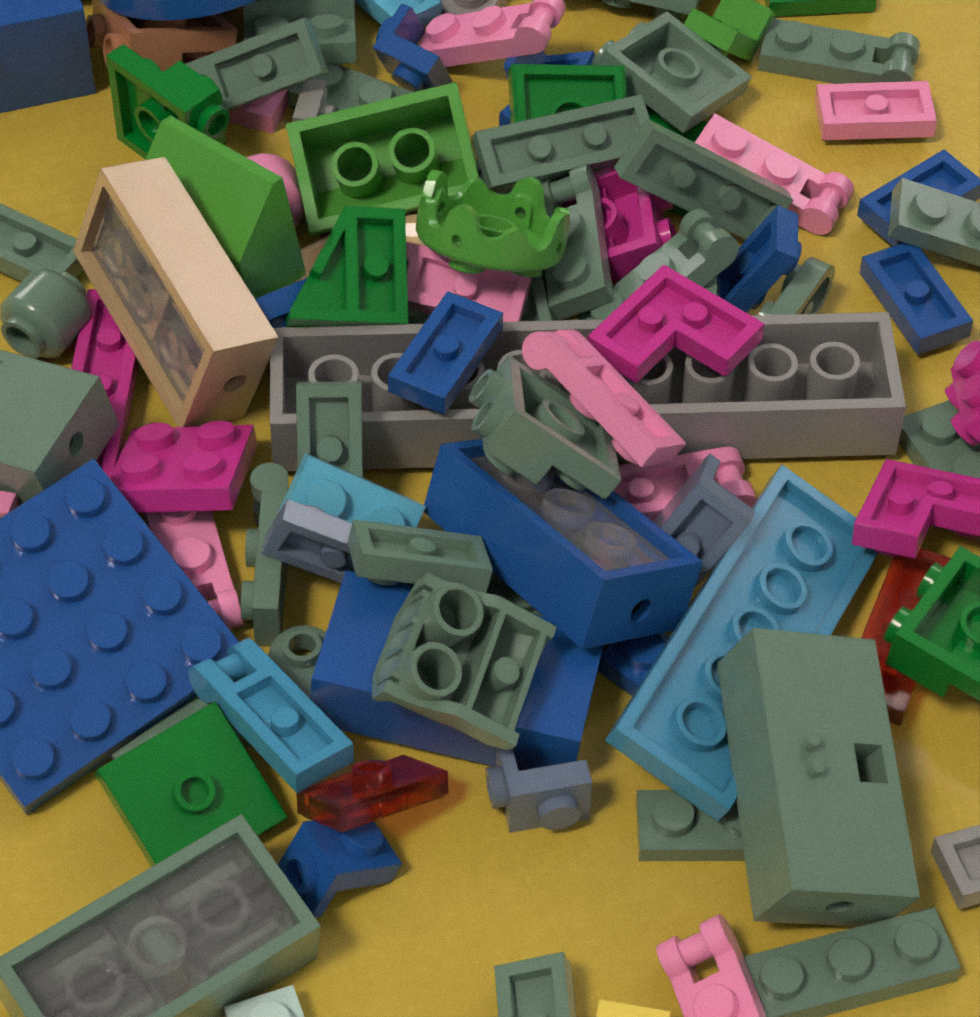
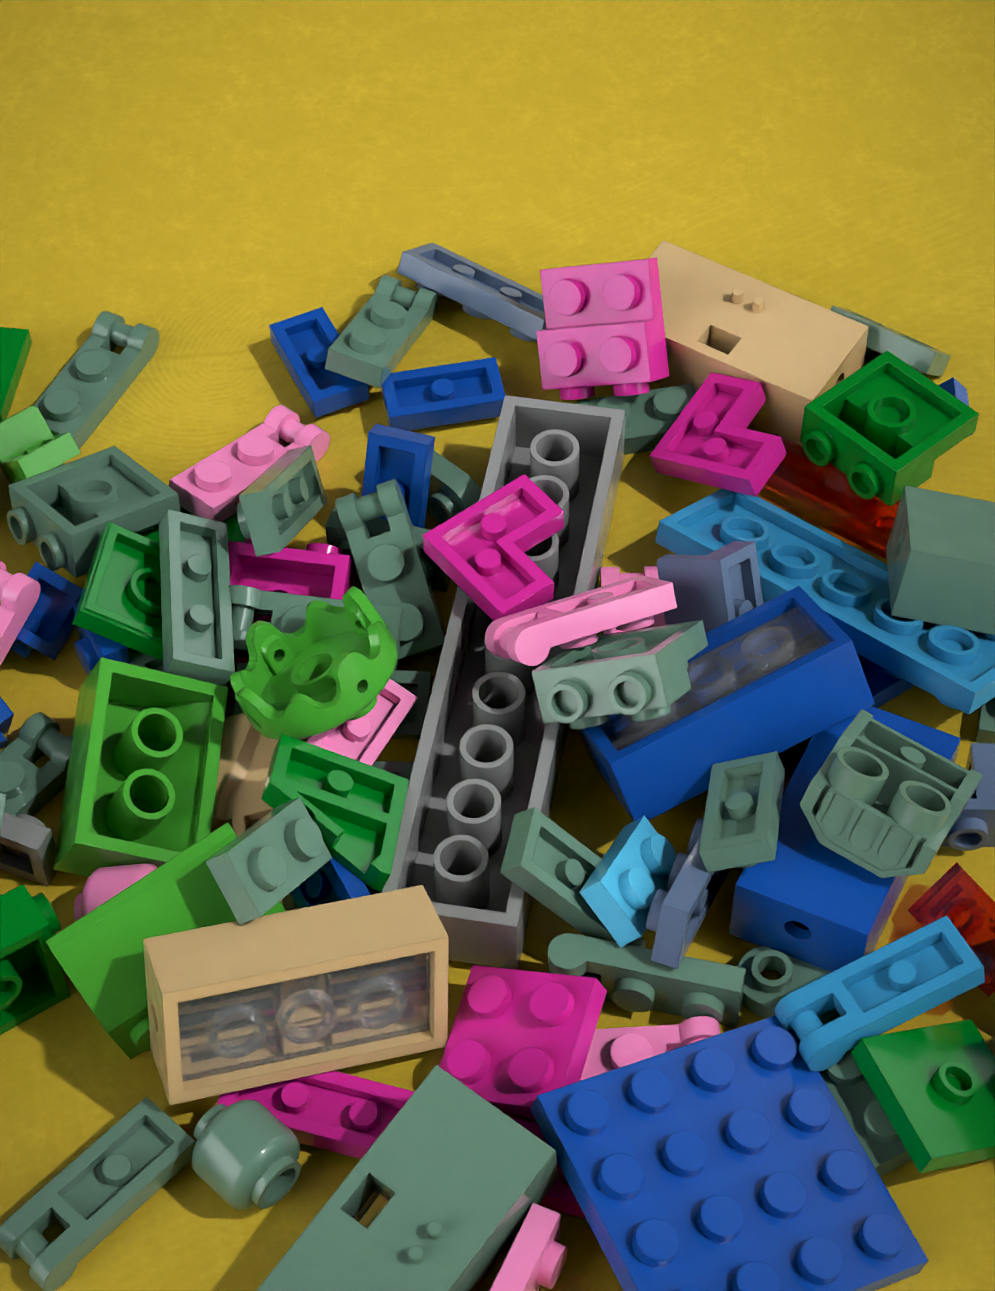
camera: 75 degrees left, 0 degrees up
blue plate [388,291,503,415] -> none
bright pink plate [815,81,937,140] -> none
none -> sand green plate [205,797,332,925]

